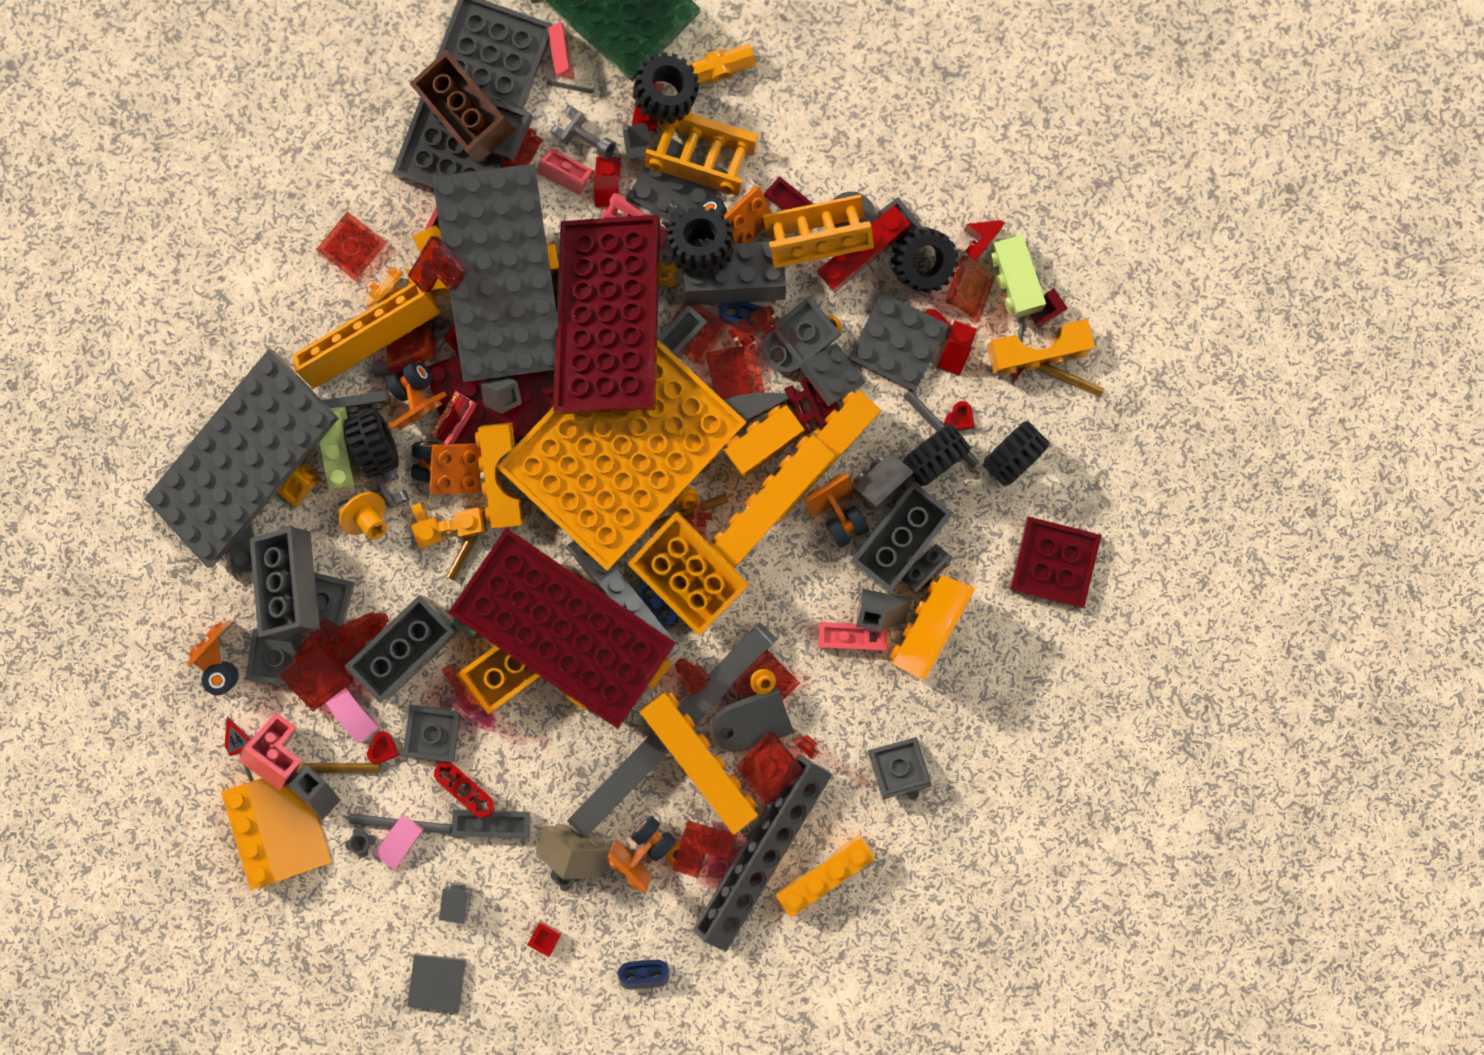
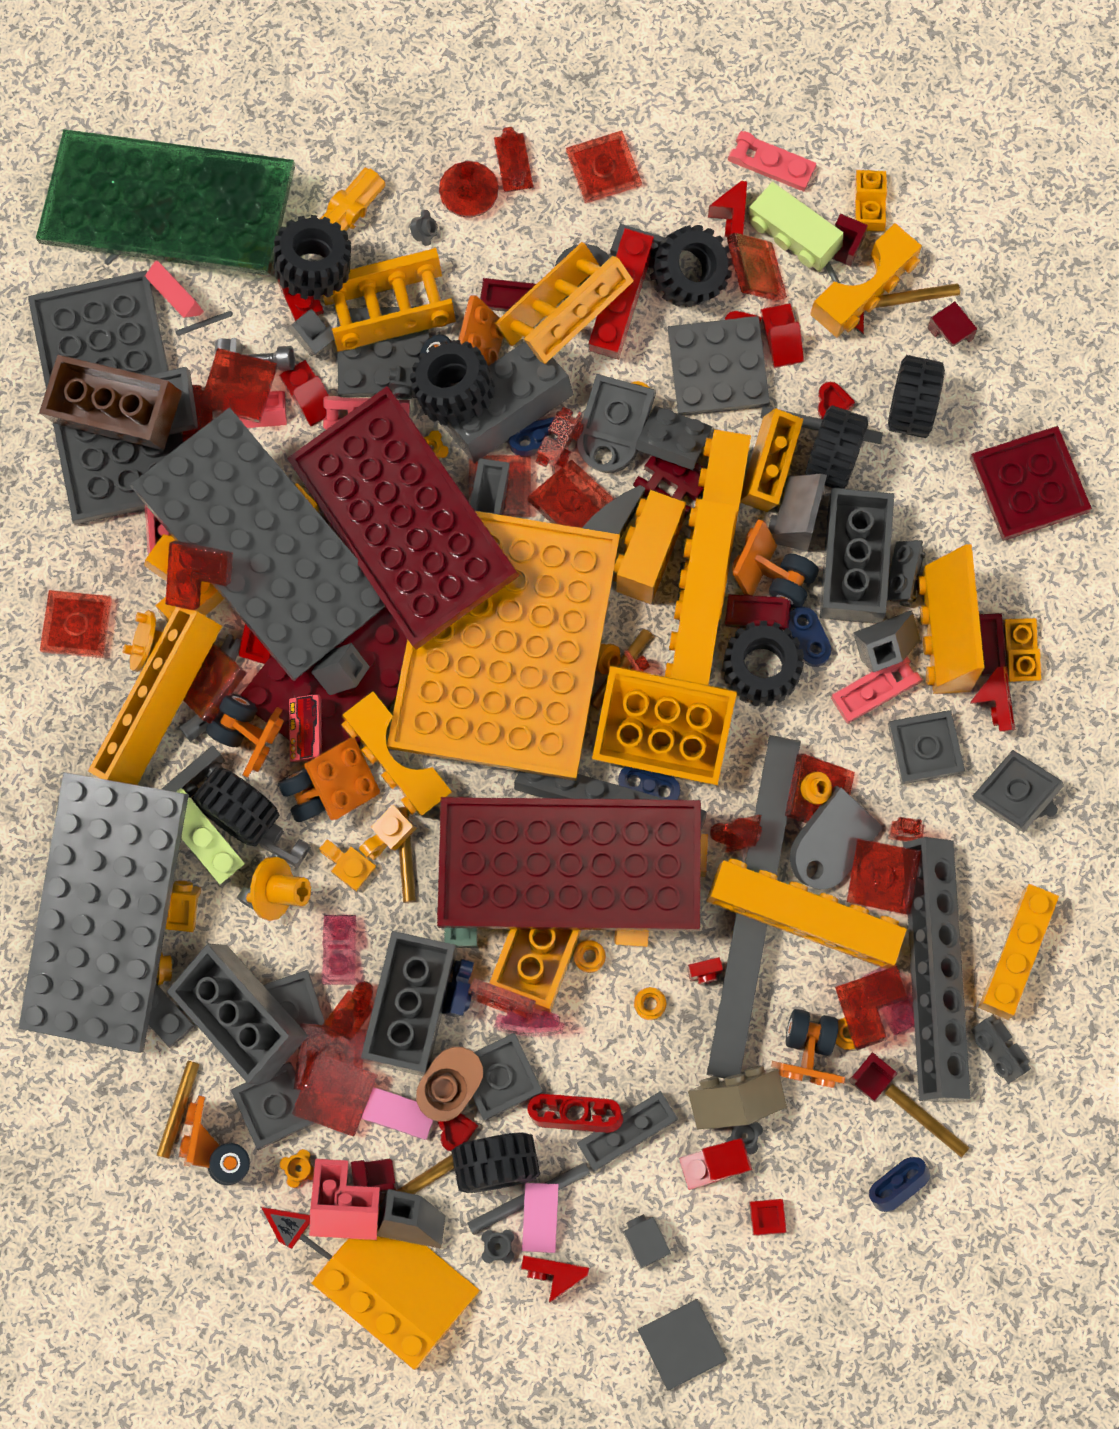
camera: 30 degrees left, 10 degrees down
none -> light orange plate [156,952,172,985]
none -> pearl gold bar [157,1061,200,1159]
none -> clear red tile [200,348,278,423]
none -> light orange plate [280,1149,314,1188]
none -> clear pink slope [322,915,357,985]
none -> dark red panel [351,1159,396,1194]
none -> dark grey plate [410,210,438,246]
none -> nougat piece [416,1047,483,1121]
none -> clear red piece [439,161,499,218]
none -> dark blue plate [442,959,474,1017]
none -> black tyre [451,1132,540,1193]
none -> clear red hinge [494,127,534,193]
none -> red slope [521,1255,589,1303]
none -> clear red plate [566,130,642,204]
none -> light orange plate [573,940,606,973]
none -> light orange plate [634,987,667,1020]
none -> red slope [679,1138,752,1190]
none -> red plate [687,957,723,985]
none -> black tyre [723,621,804,706]
none -> dark red tile [725,594,791,631]
none -> coral plate [728,131,817,192]
none -> light orange brick [740,408,803,512]
none -> dark blue plate [788,607,831,667]
none -> dark red panel [849,1052,898,1102]
none -> light orange slope [855,170,887,232]
none -> pearl gold bar [884,1083,969,1158]
none -> dark grey plate [888,710,965,785]
none -> dark red panel [927,301,977,347]
none -> red slope [970,667,1016,732]
none -> dark grey hinge [971,1014,1031,1084]
none -> dark red tile [979,613,1006,677]
none -> light orange slope [1003,618,1041,682]

